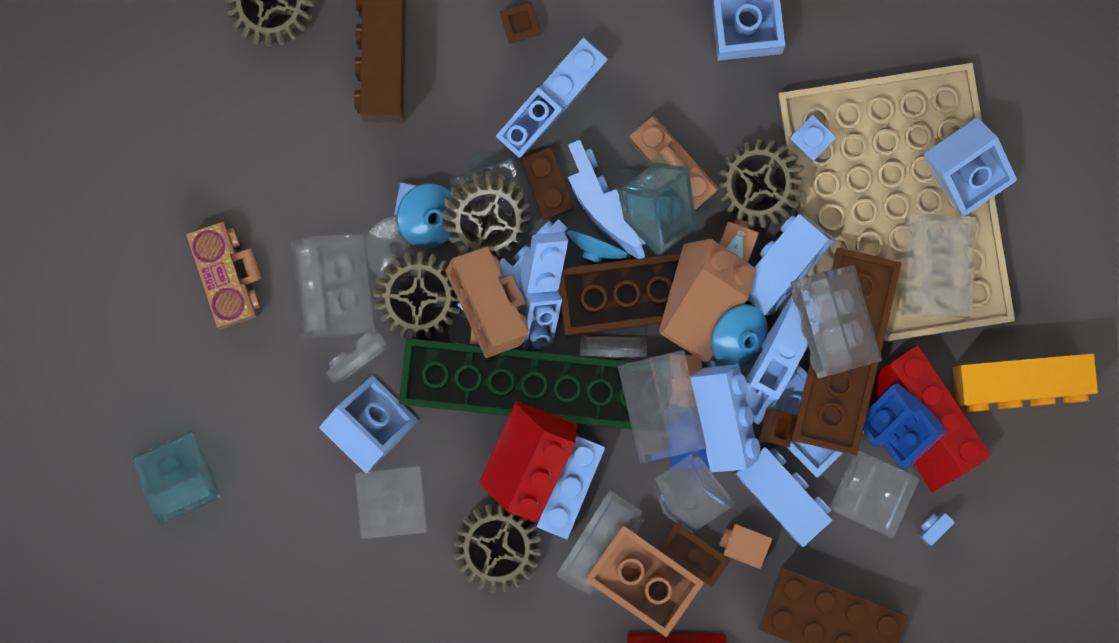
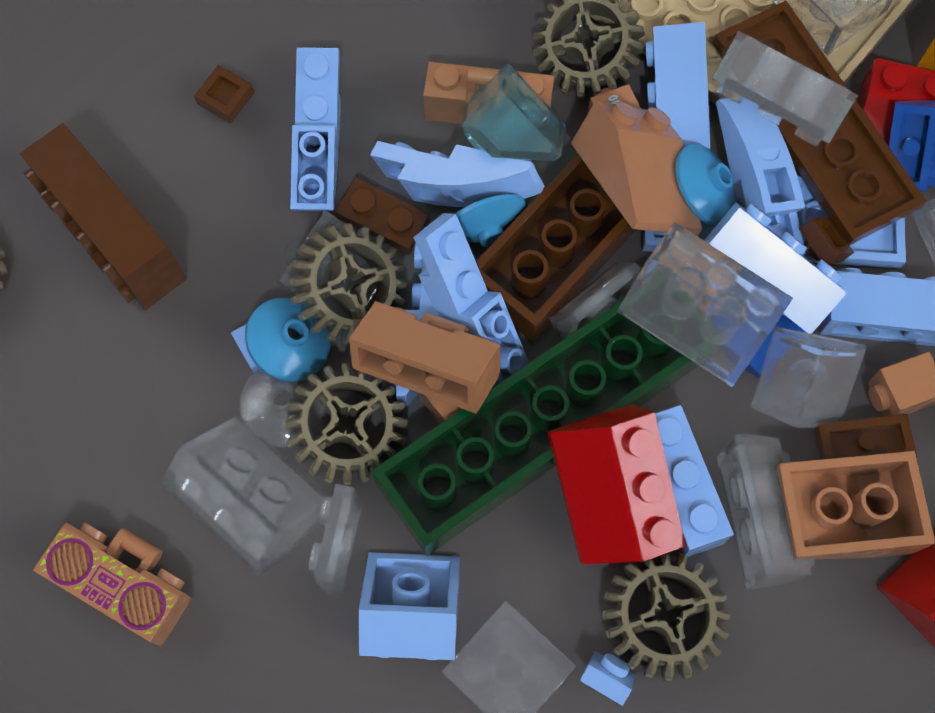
camera: 45 degrees left, 15 degrees down
none -> light blue plate [580,651,636,706]

